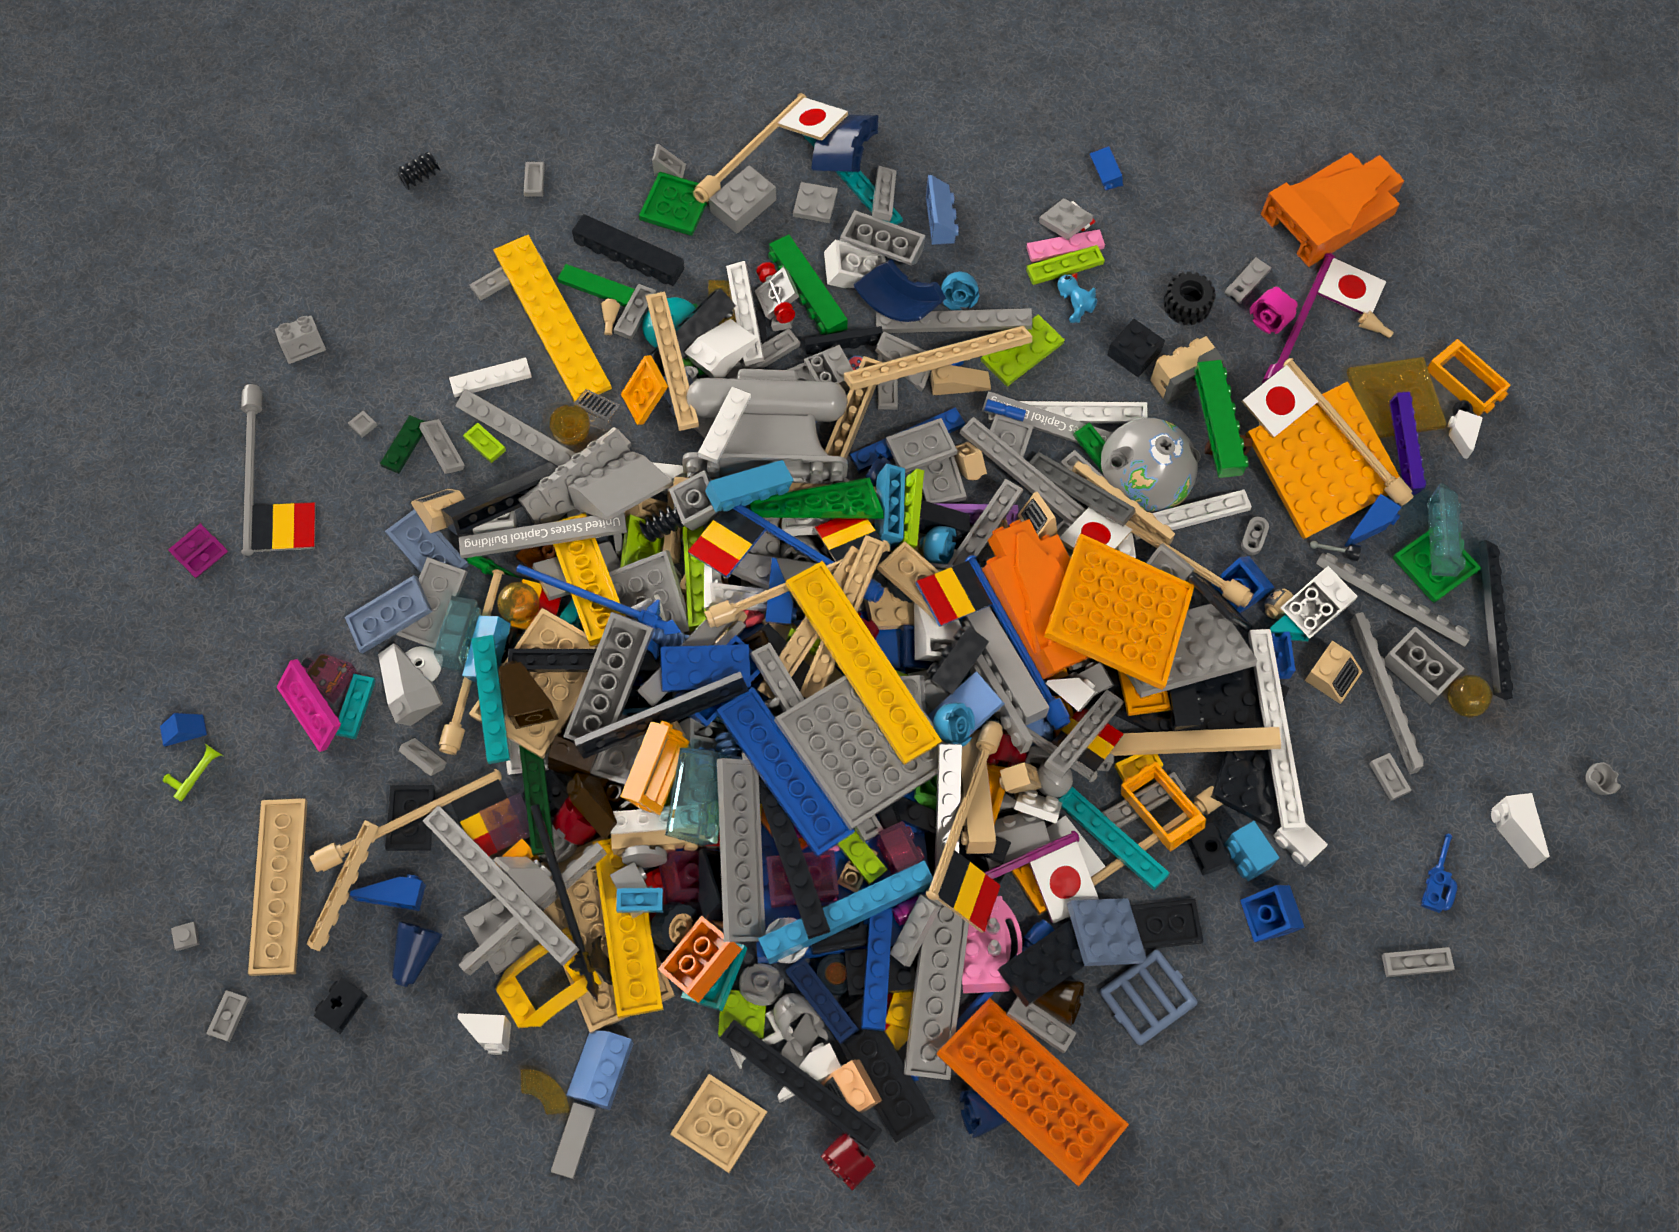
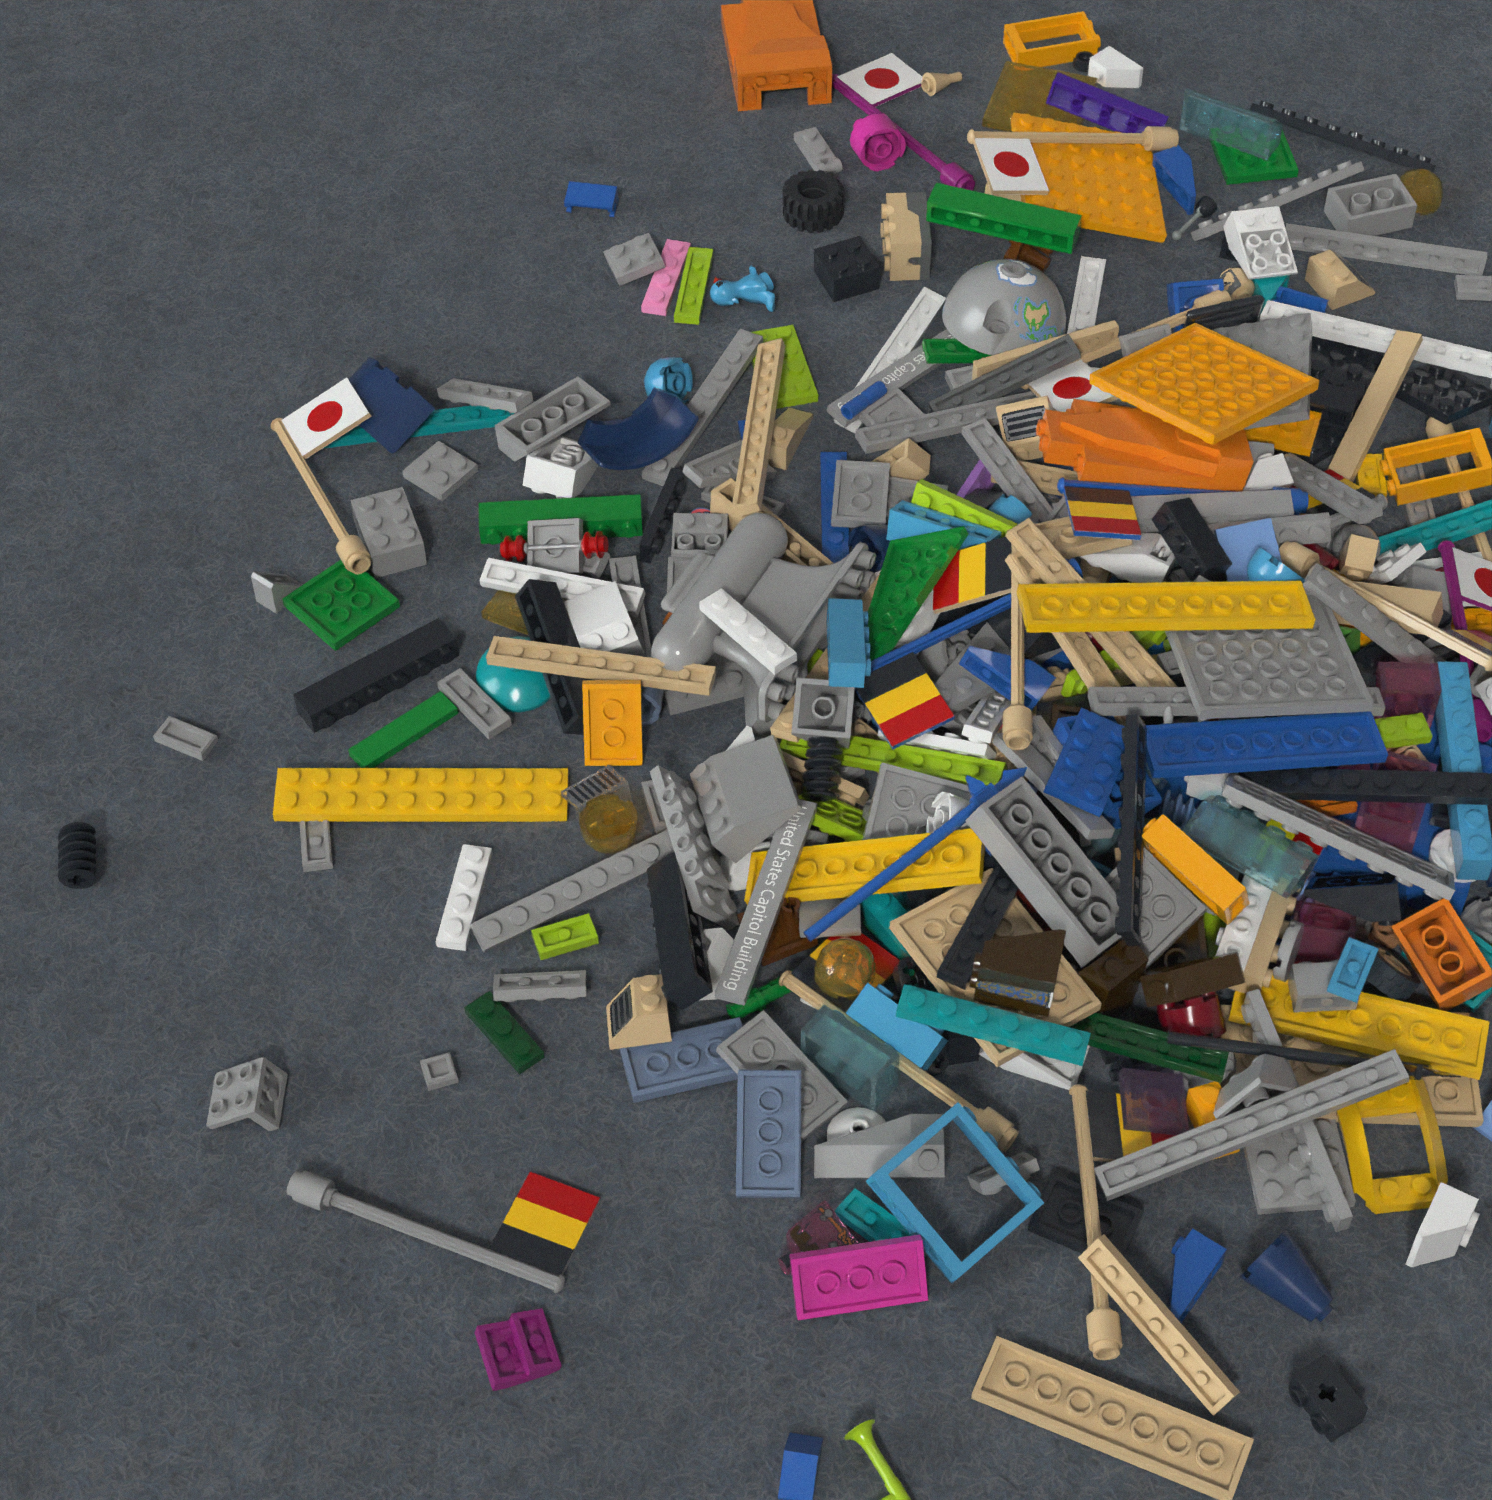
camera: 60 degrees left, 15 degrees down
tan cone [601,299,620,335] -> none
medium blue slope [926,175,959,245] -> none
light grey plate [1241,517,1269,555] -> none
none -> dark azure window [866,1102,1044,1283]

